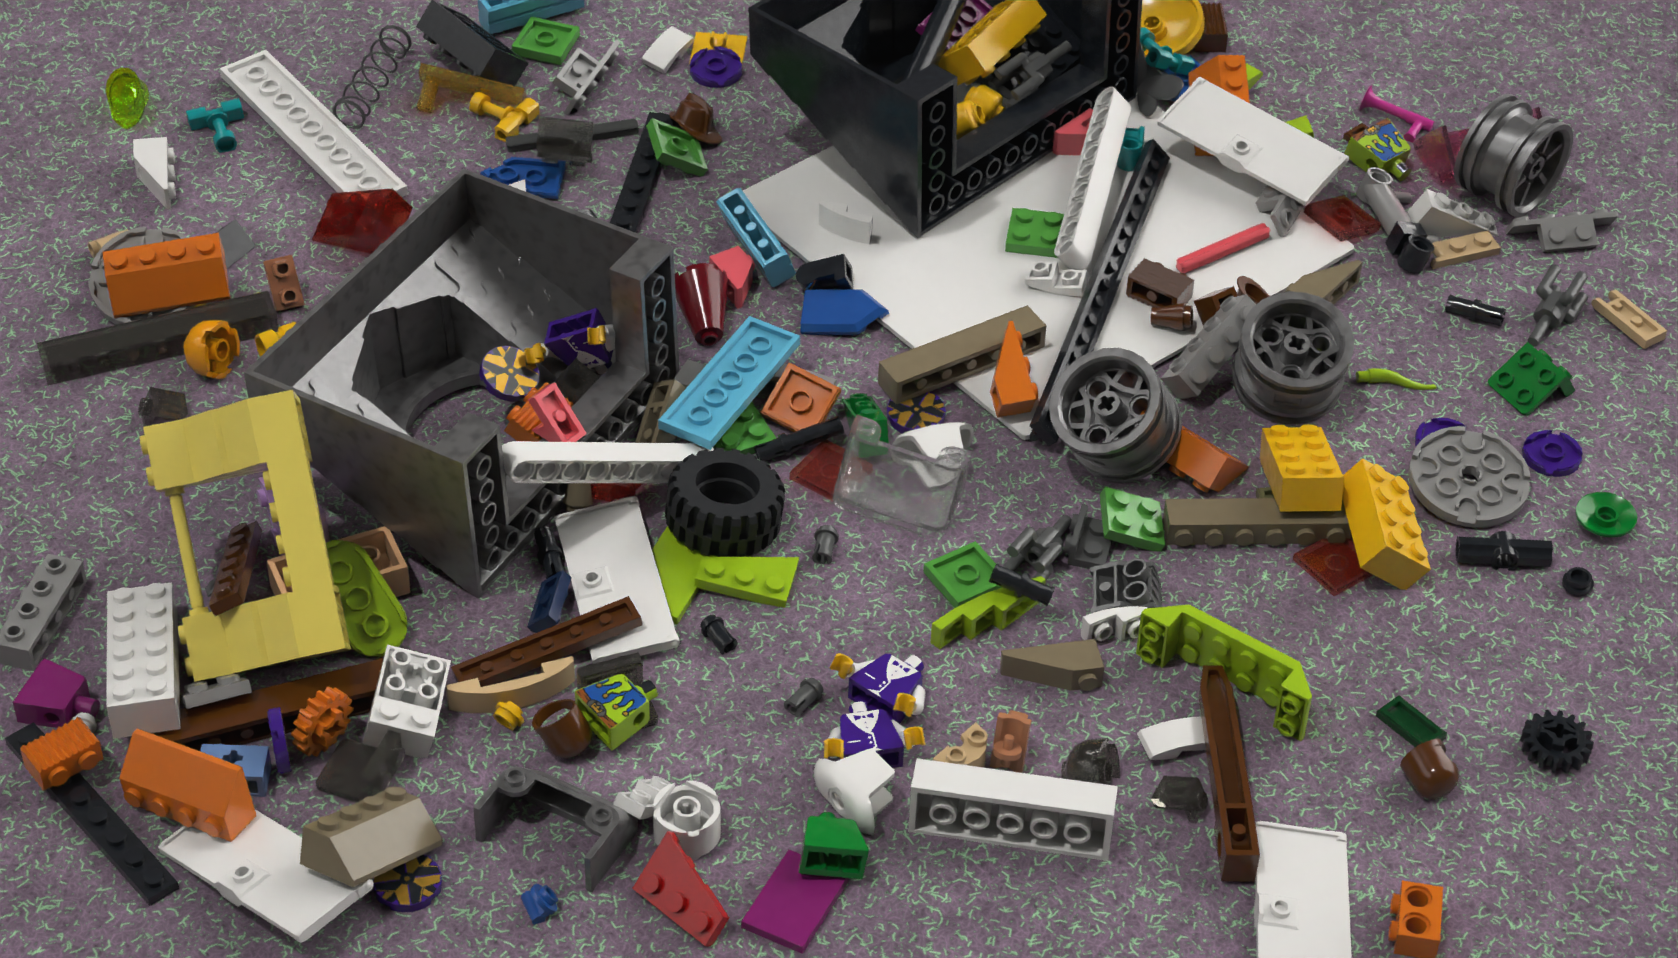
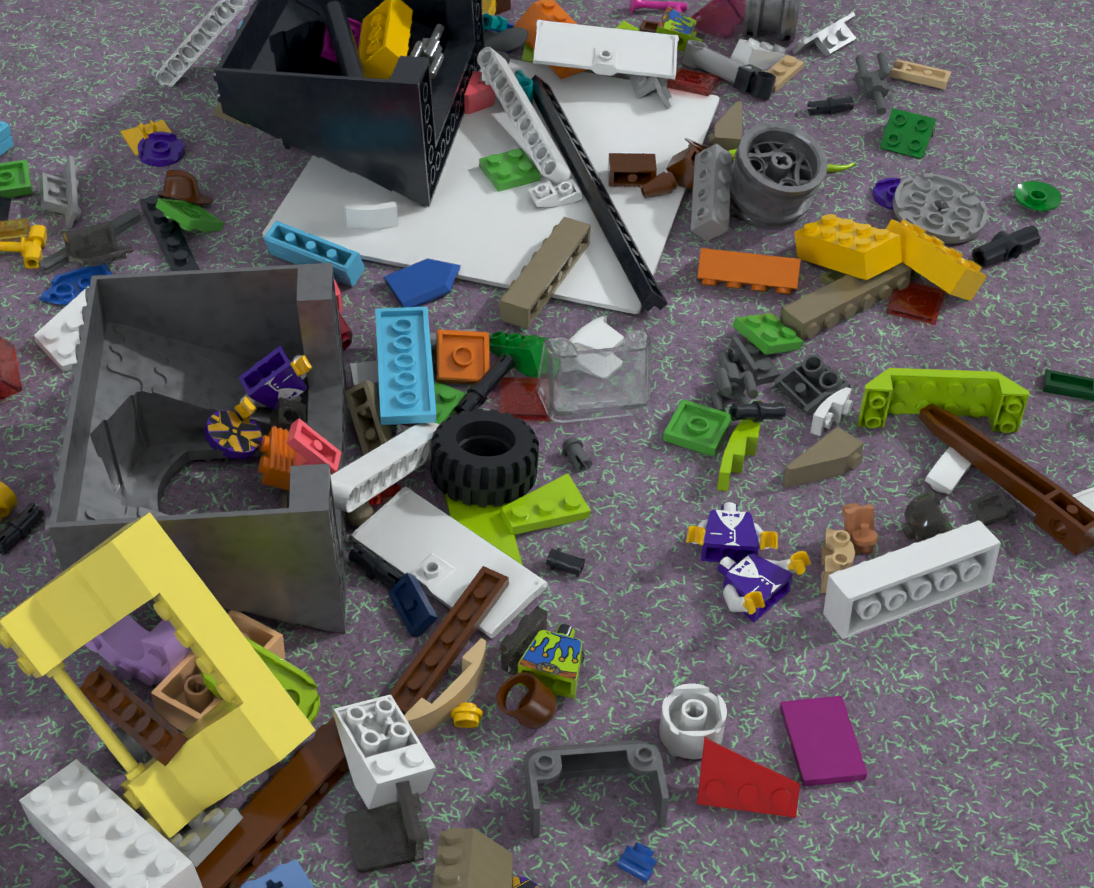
camera: 35 degrees left, 0 degrees up
dark purple tile [267,707,292,774] -> none
orange gear [291,687,353,757] -> none
white slope [613,776,671,819] -> none
white slope [642,26,694,74] -> none
dark grey pin [784,678,824,717] -> none
black leg [796,254,853,291] -> none
green torso [799,812,869,879] -> none
white piece [814,749,895,835] -> none
tile [886,392,946,434] -> none
orange slope [990,321,1038,418] -> none
flat silver wheel [1049,348,1182,483] -> none
coral axle [1176,223,1270,274] -> none
dark purple tile [1522,430,1582,477] -> none
black plate [1562,567,1594,596] -> none

